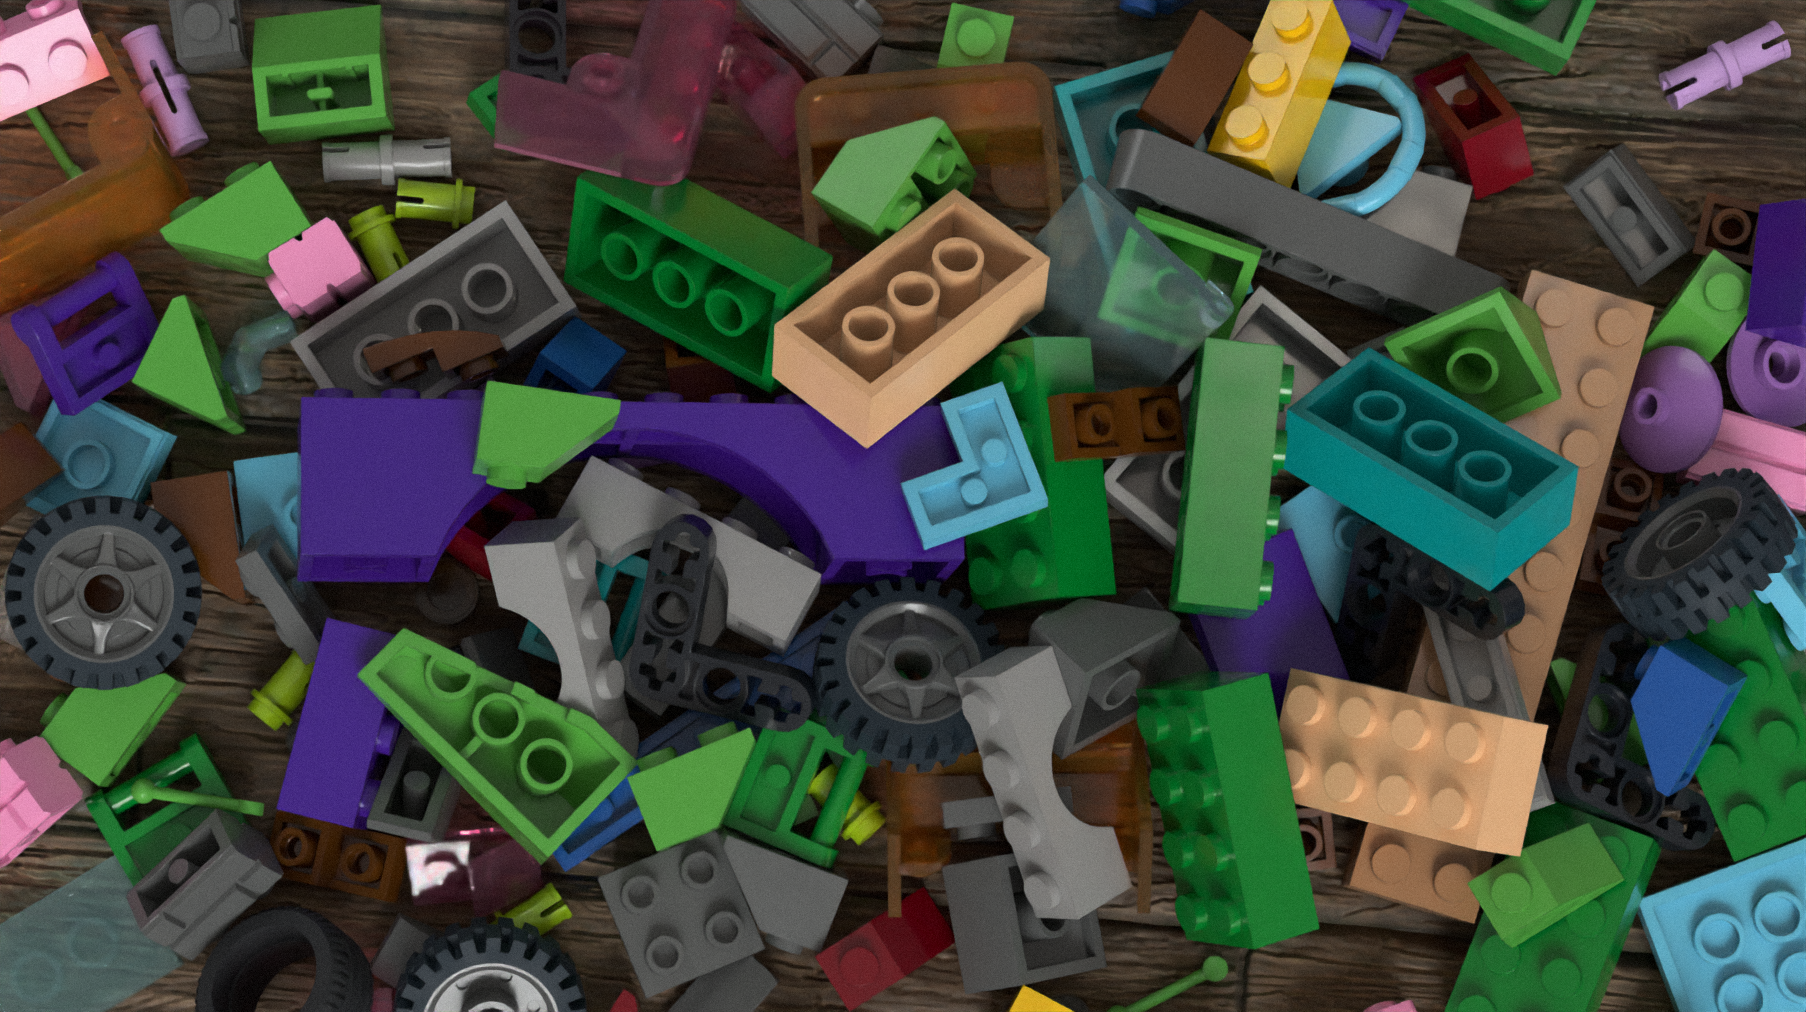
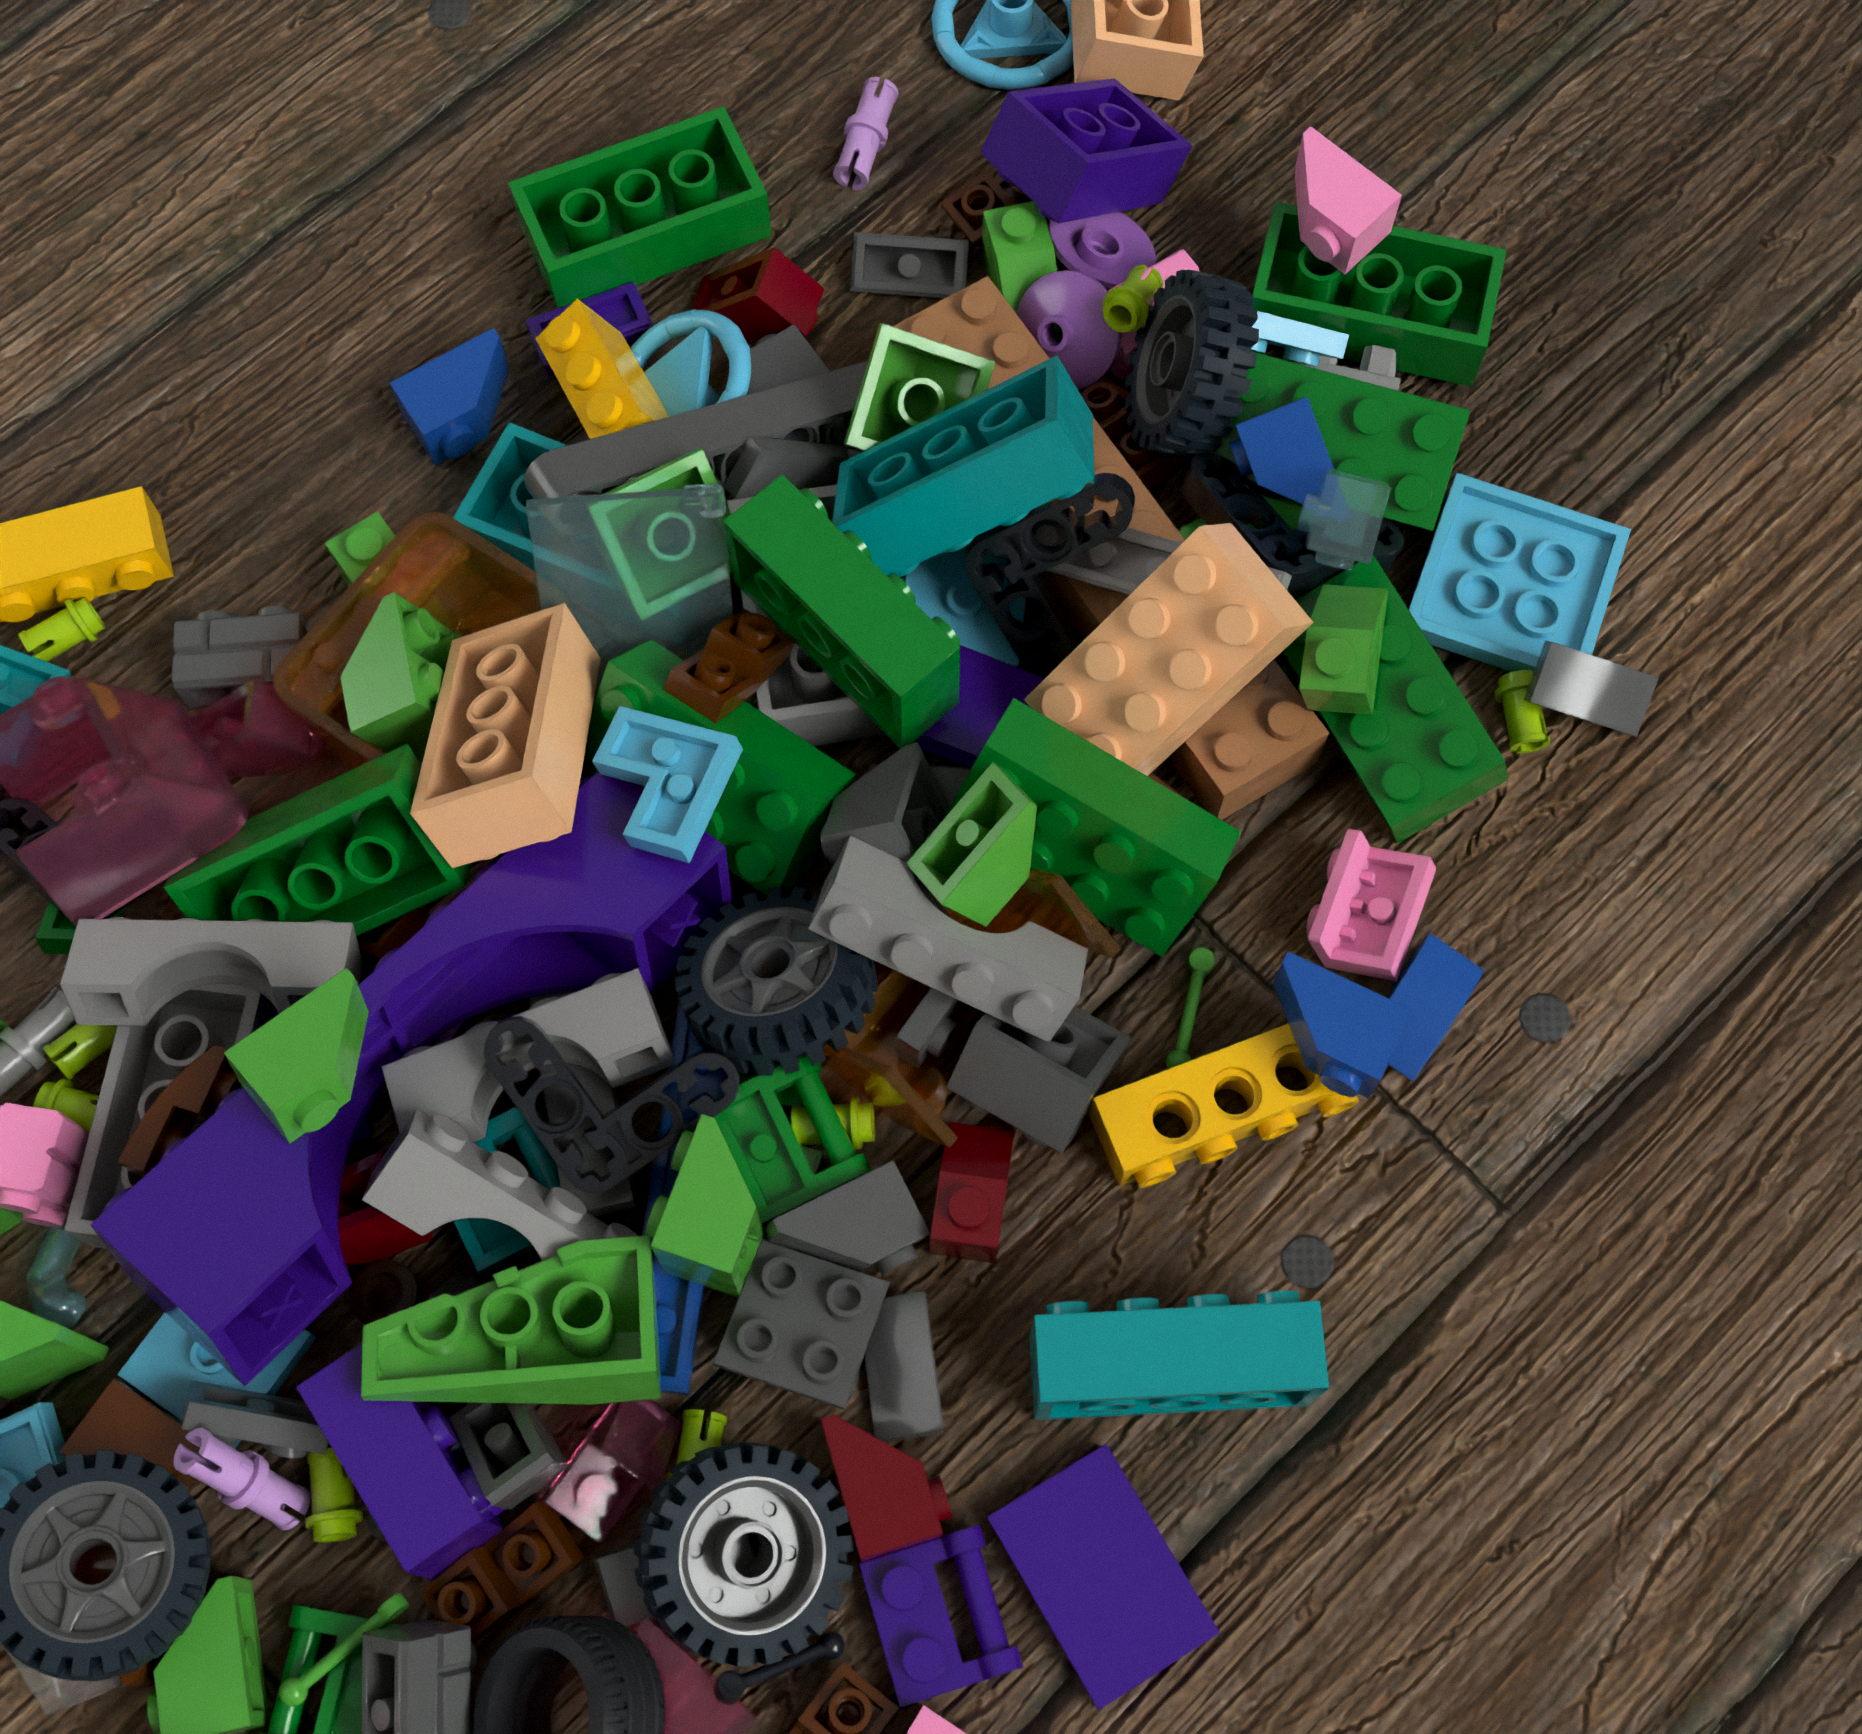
camera: 45 degrees left, 15 degrees down
reddish brown slope [1135,9,1253,147] -> none
none -> light grey arch [60,917,363,1026]
none -> lavender pin [173,1427,310,1531]
none -> dark grey tile [724,436,851,499]
none -> bright green slope [906,762,1037,927]
none -> lime pin [1102,264,1164,333]
none -> clear light blue brick [1297,467,1391,570]

